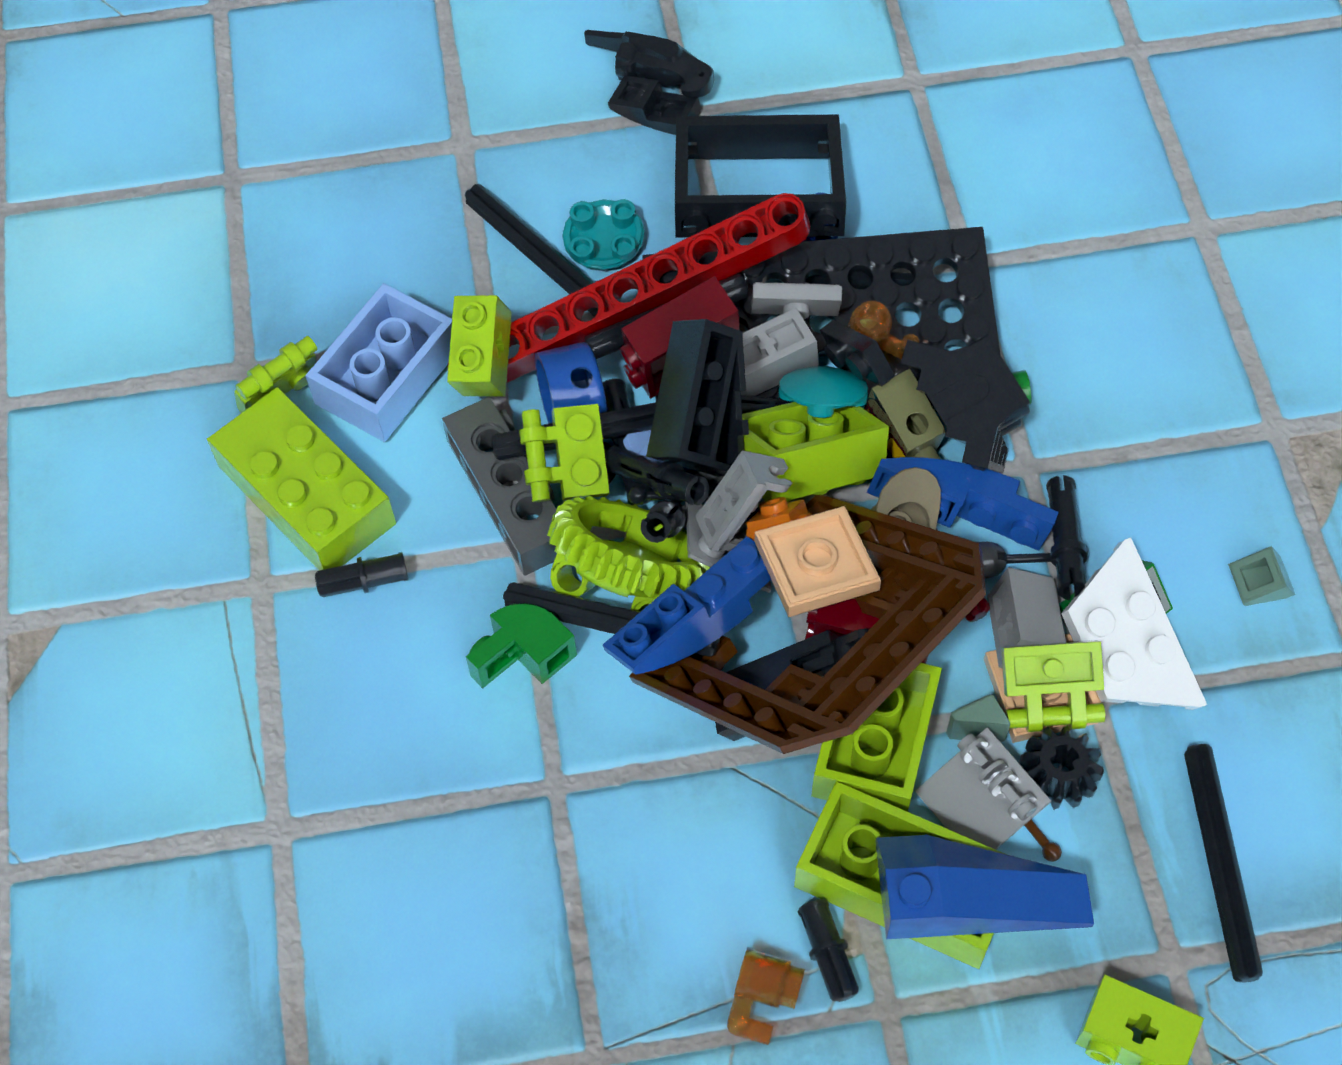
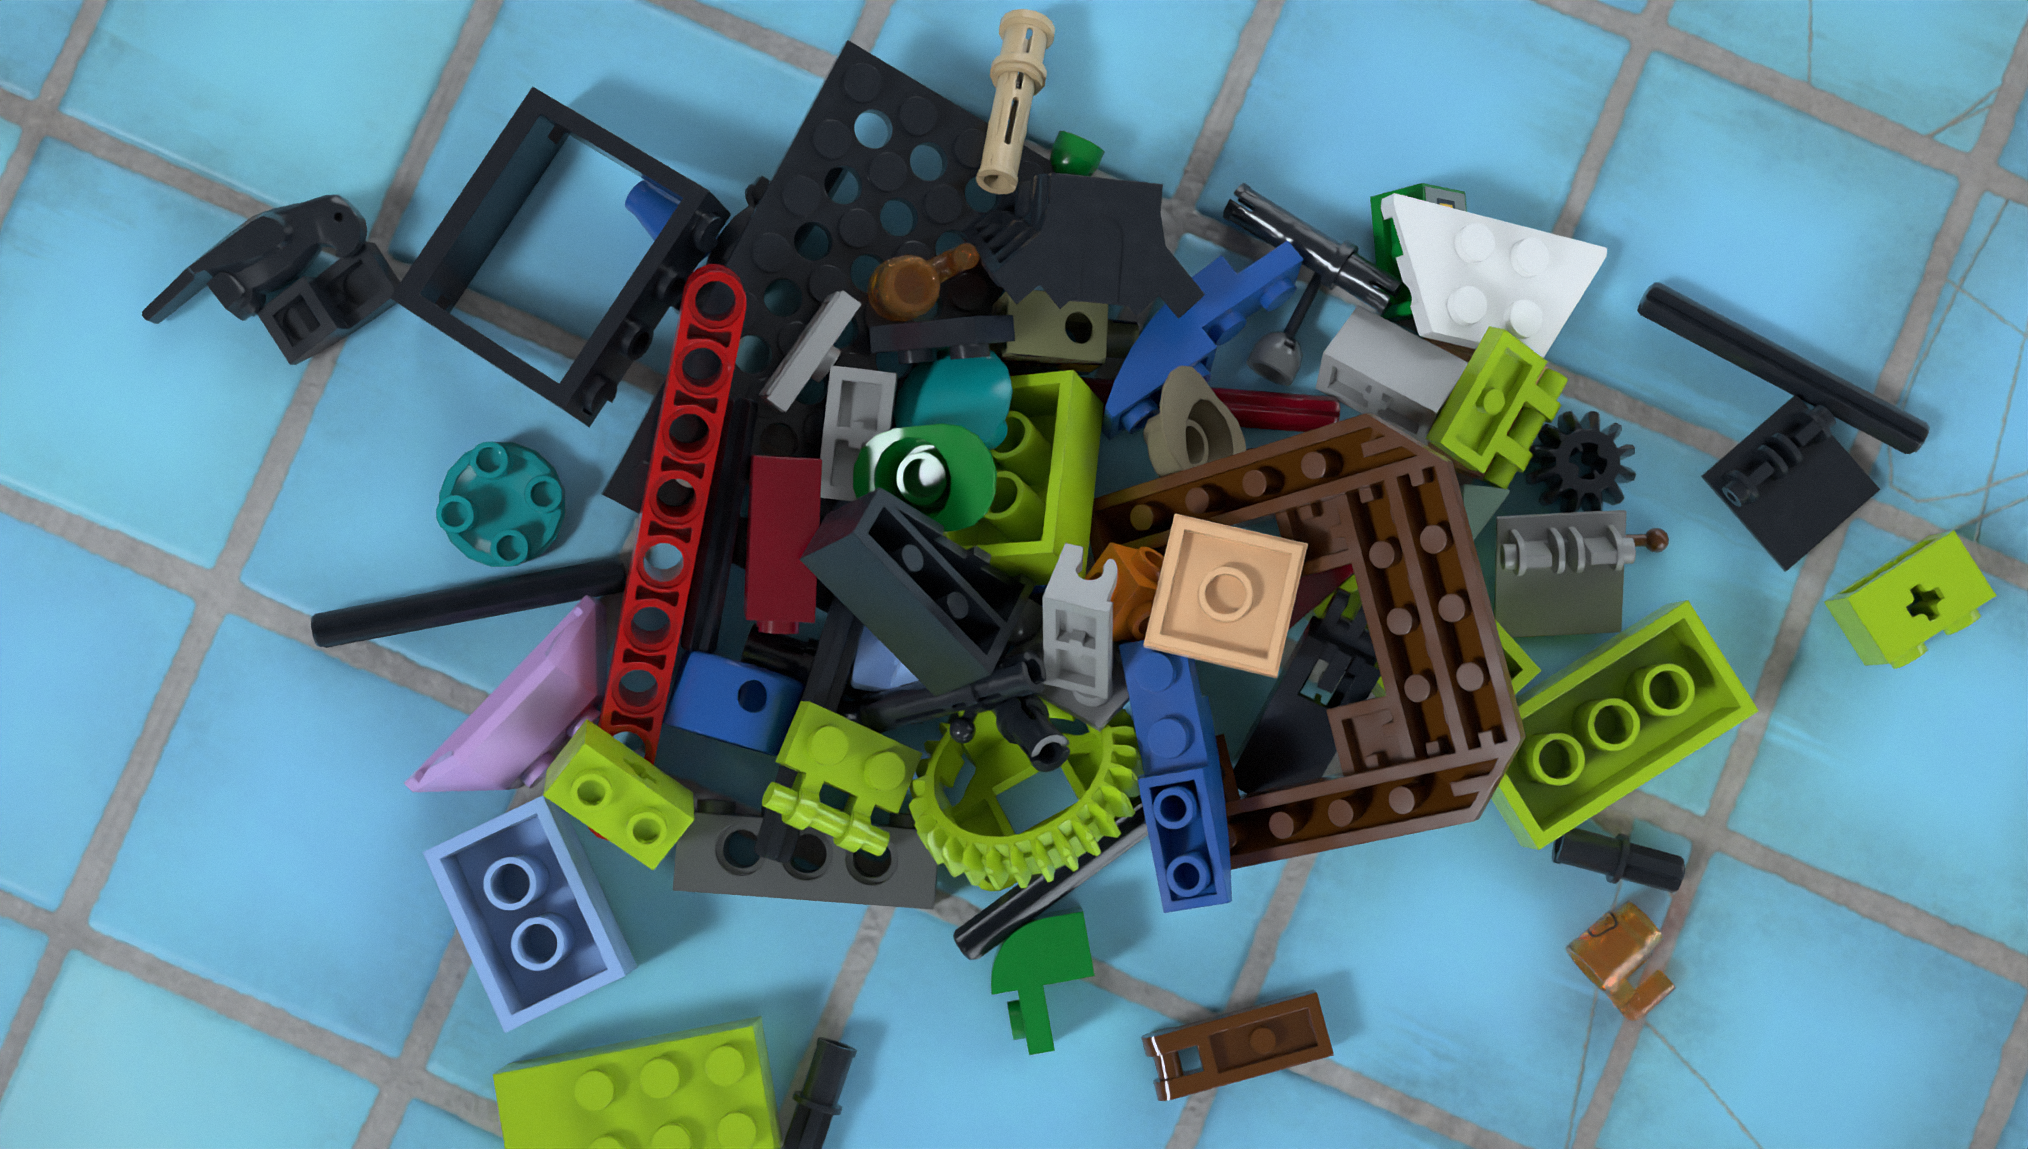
camera: 65 degrees left, 25 degrees up
lime plate [234,336,318,413] -> none
blue wedge [876,835,1094,939] -> none
sand green slope [1228,546,1295,606] -> none
none -> lavender wedge [404,595,607,792]
none -> green piece [853,423,997,532]
none -> tan pin [976,9,1055,194]
none -> reddish brown plate [1141,989,1334,1101]
none -> black hinge [1701,394,1880,572]

